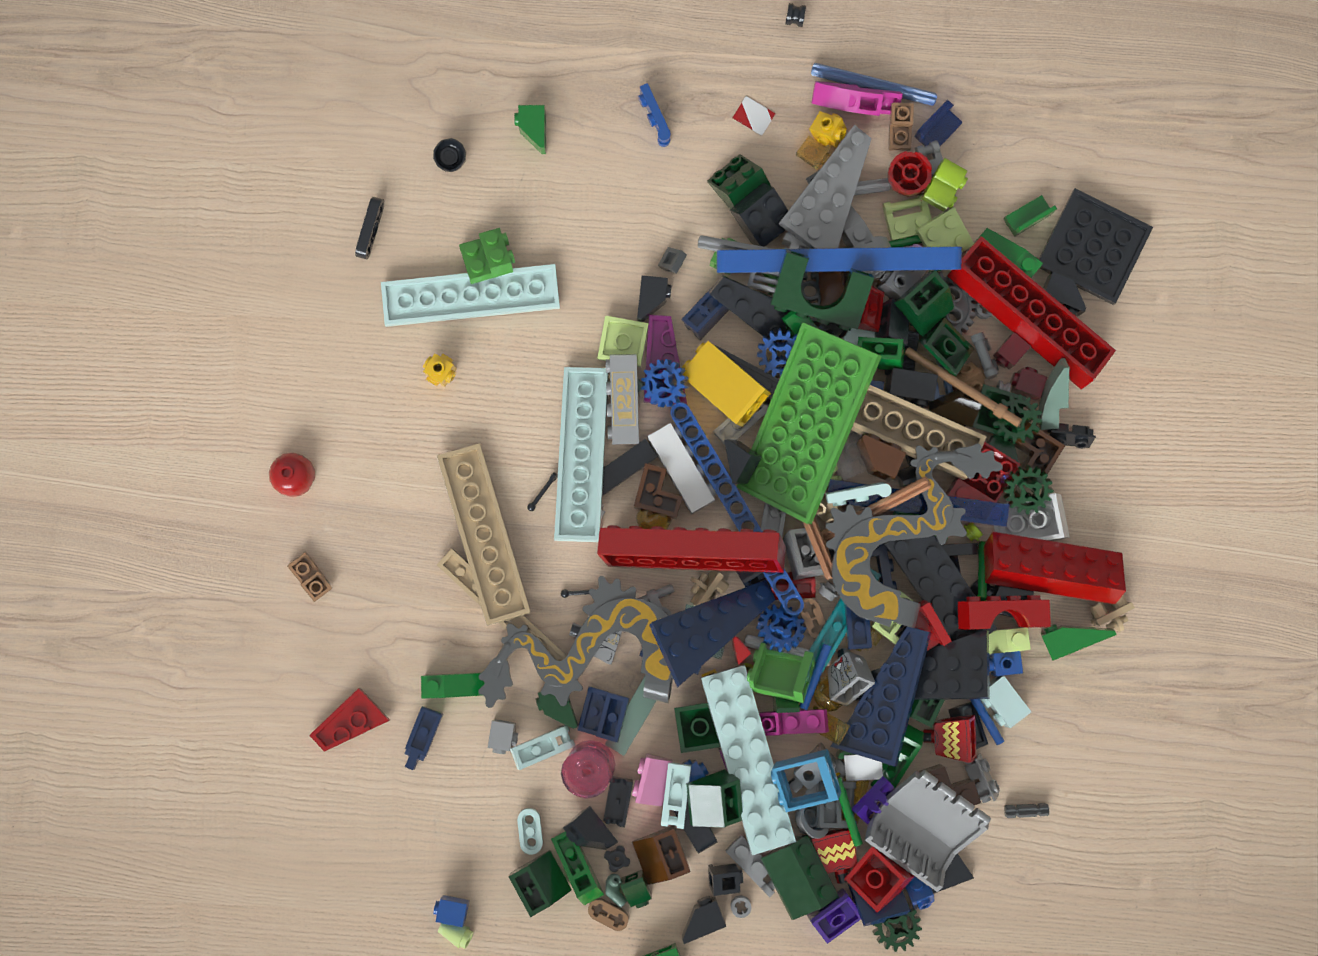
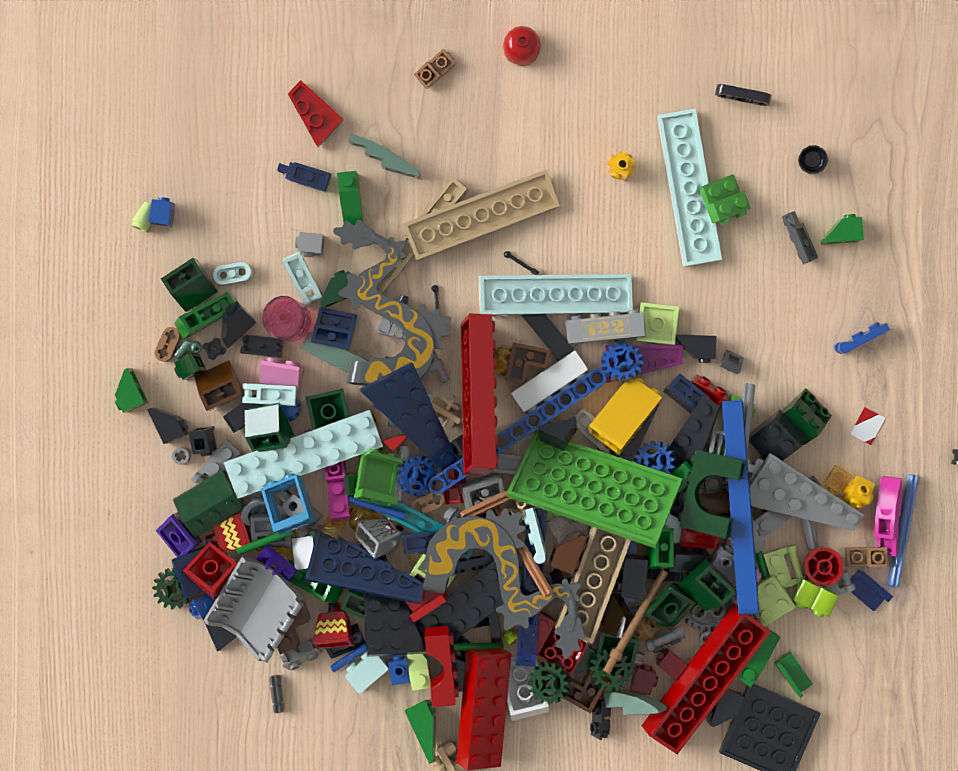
camera: 85 degrees right, 5 degrees up
none -> sand green slope [348,133,420,179]
none -> red hinge [691,374,728,409]
none -> dark grey hinge [782,211,818,265]

